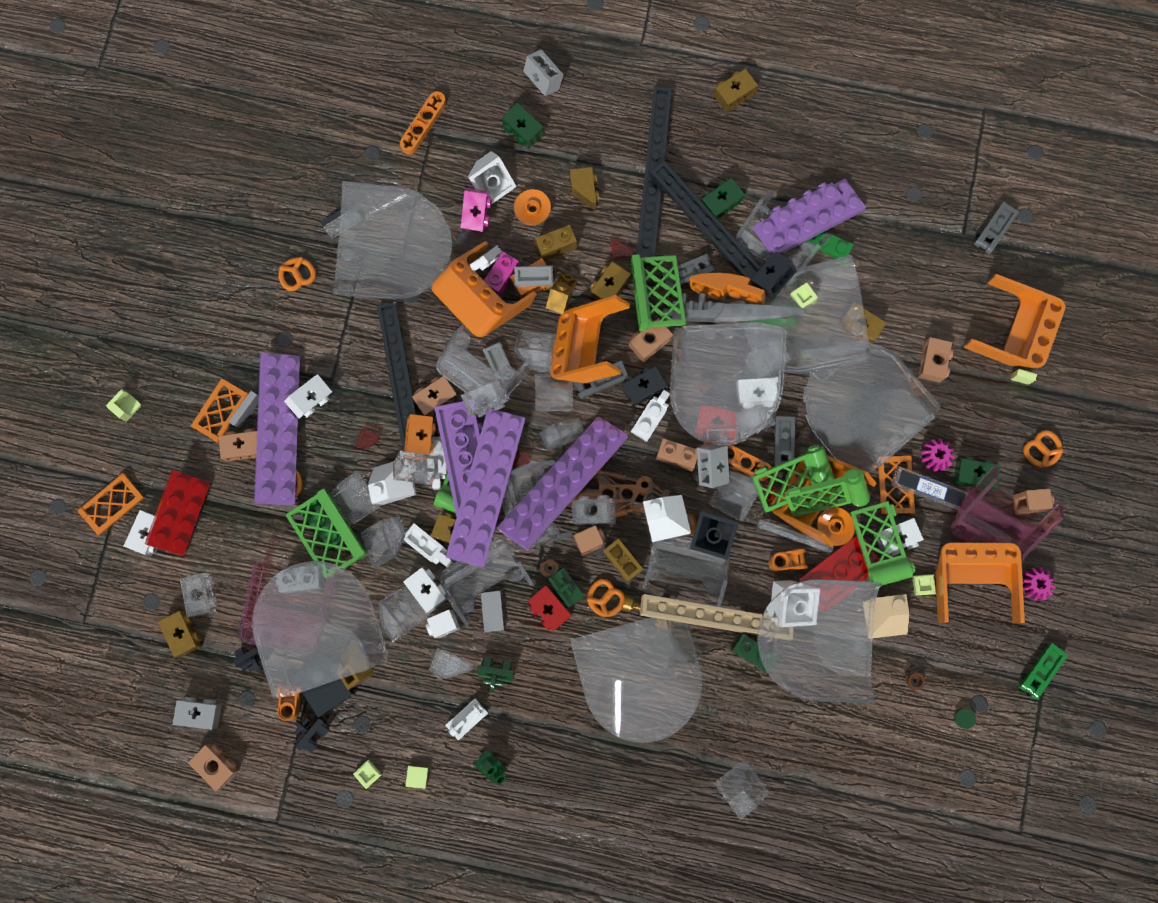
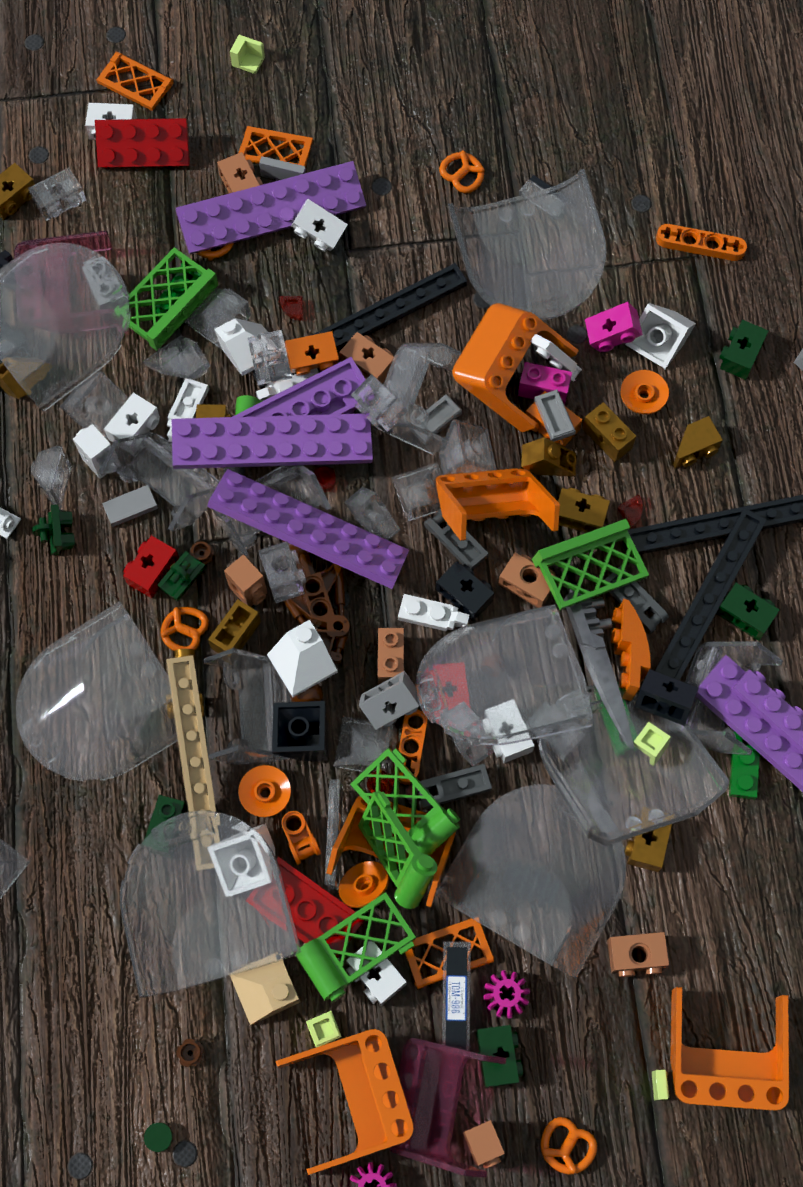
camera: 70 degrees right, 10 degrees down
none -> orange dish [238,765,291,818]

